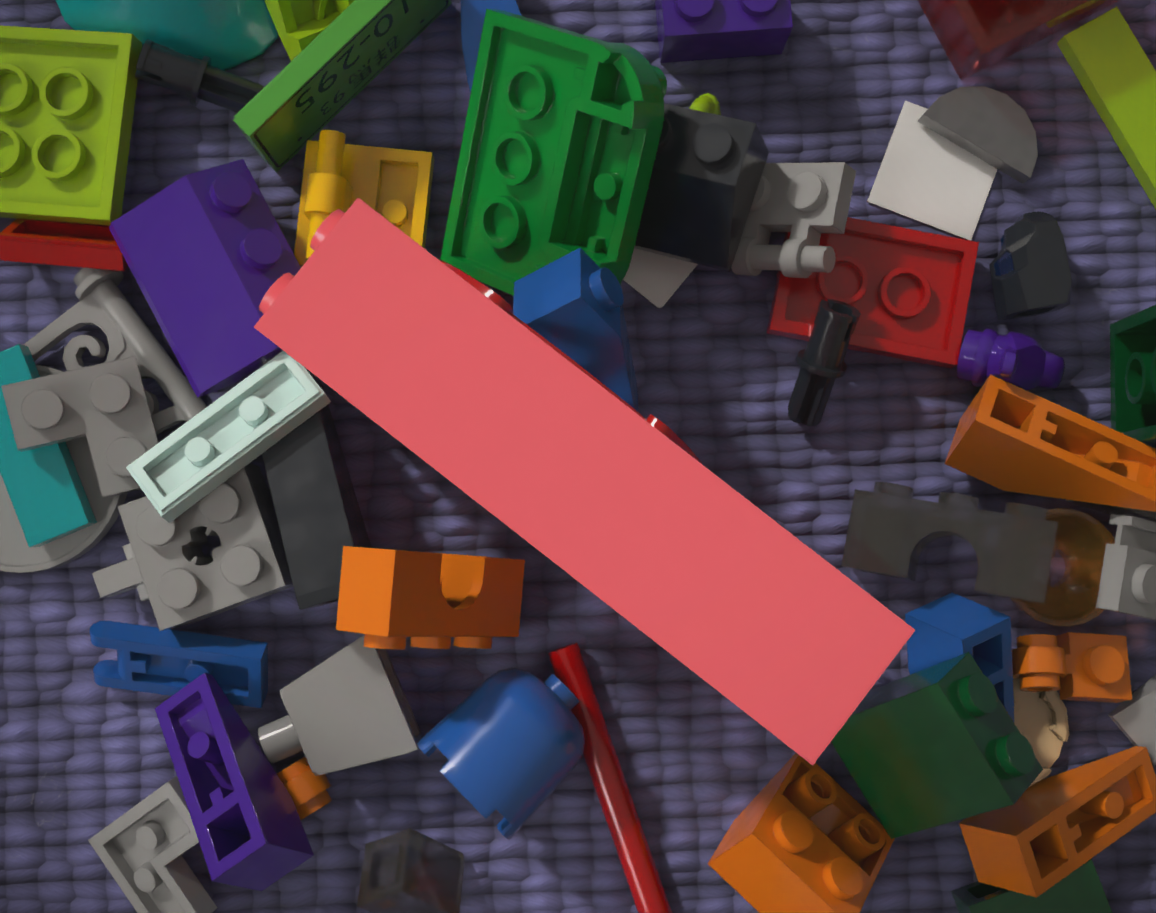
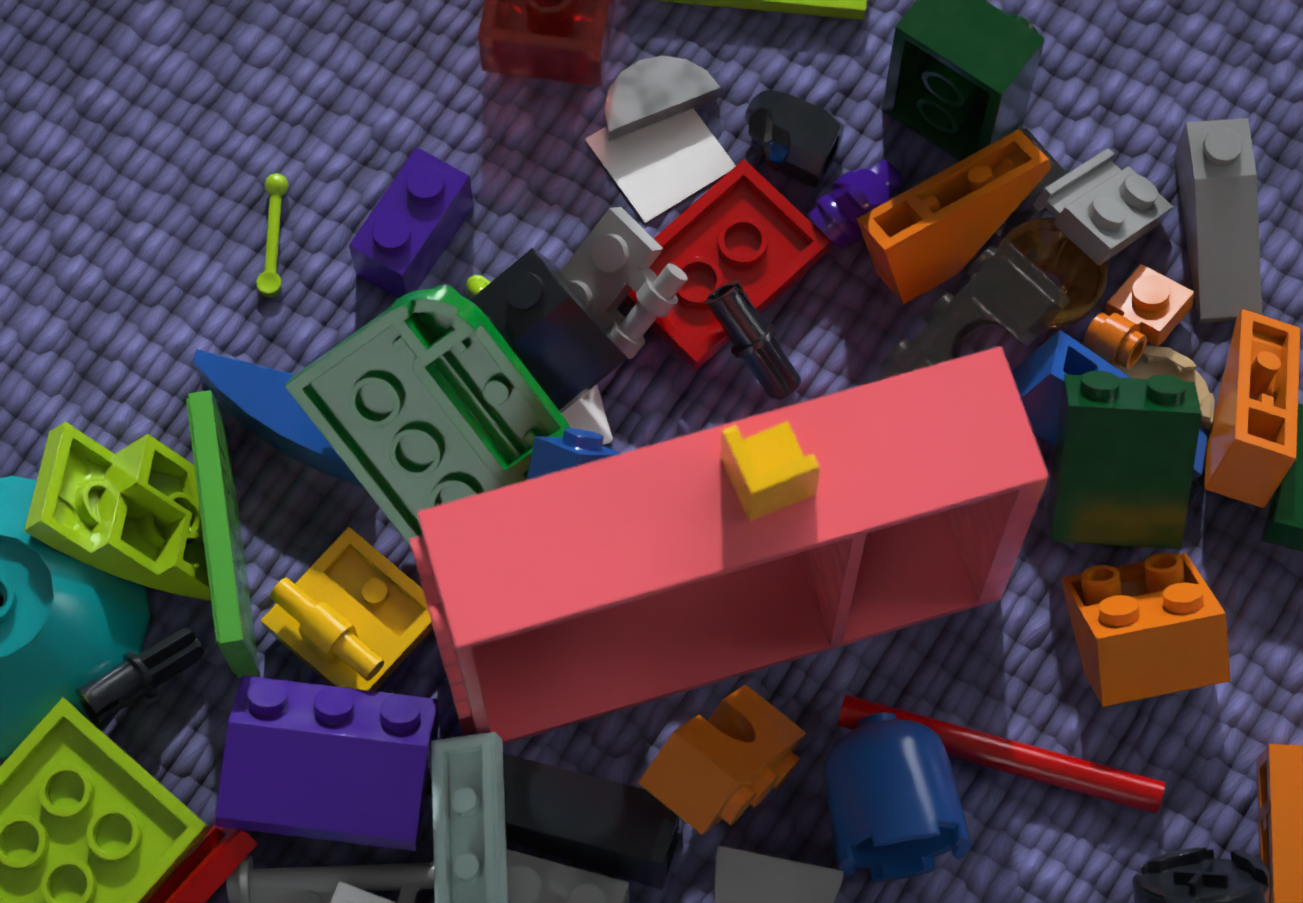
camera: 50 degrees left, 15 degrees down
none -> yellow panel [720,421,820,522]

